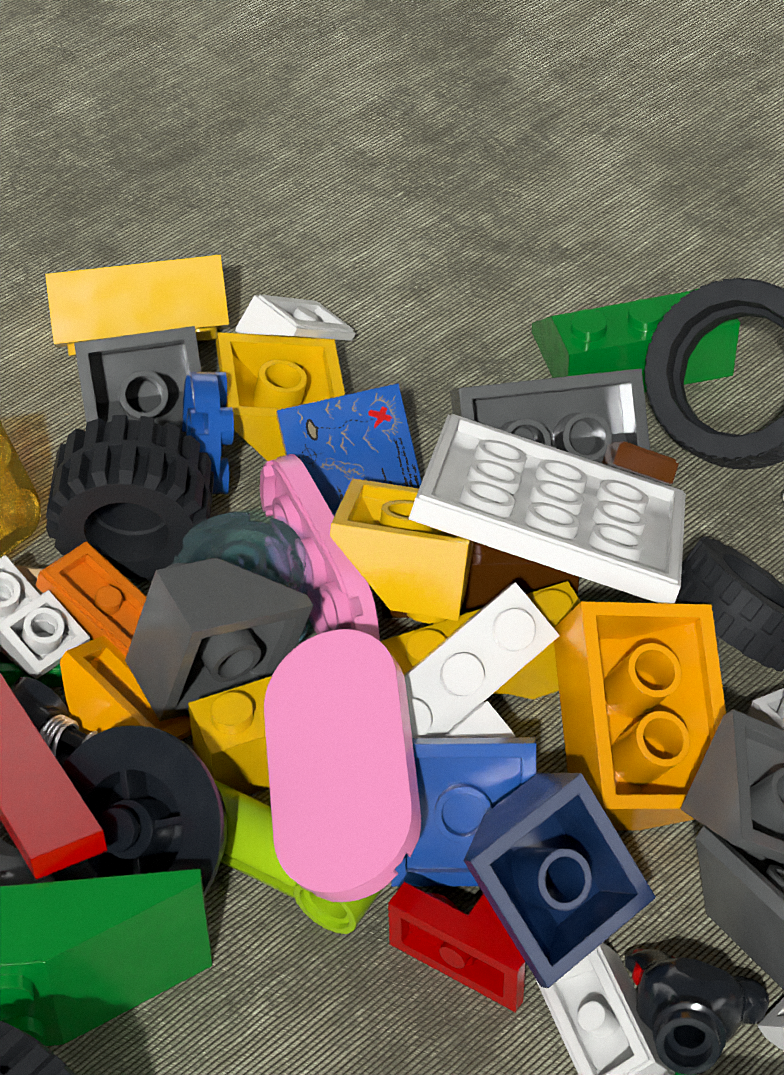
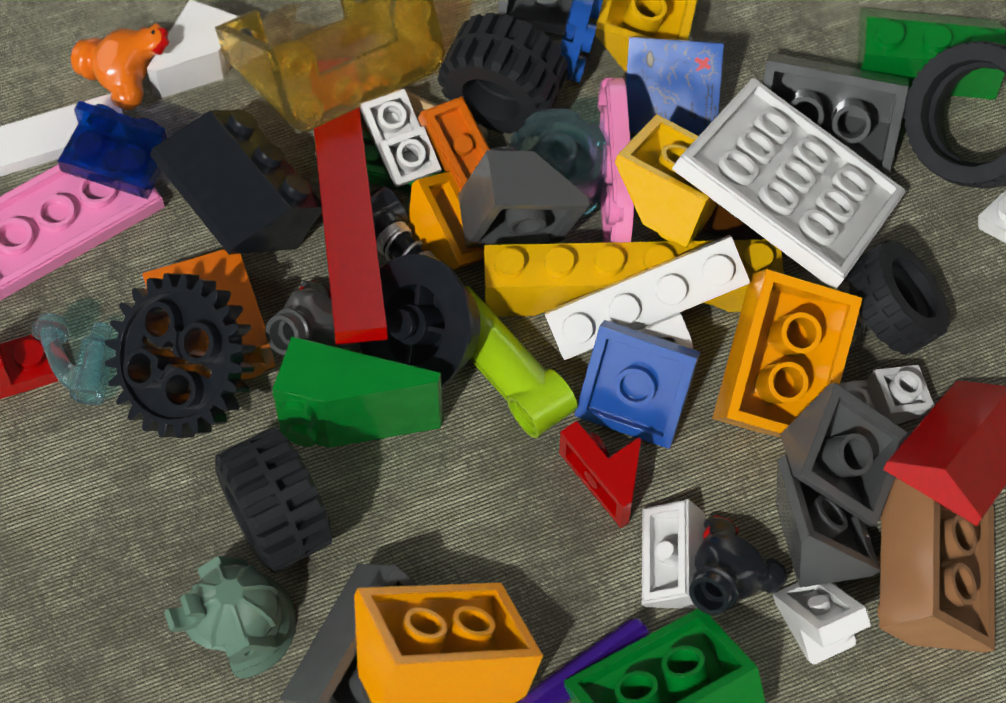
camera: 20 degrees right, 15 degrees up
bright pink tile [264,629,421,902] -> none
dark blue slope [463,773,656,988] -> none
reddish brown tile [602,441,679,485] -> none

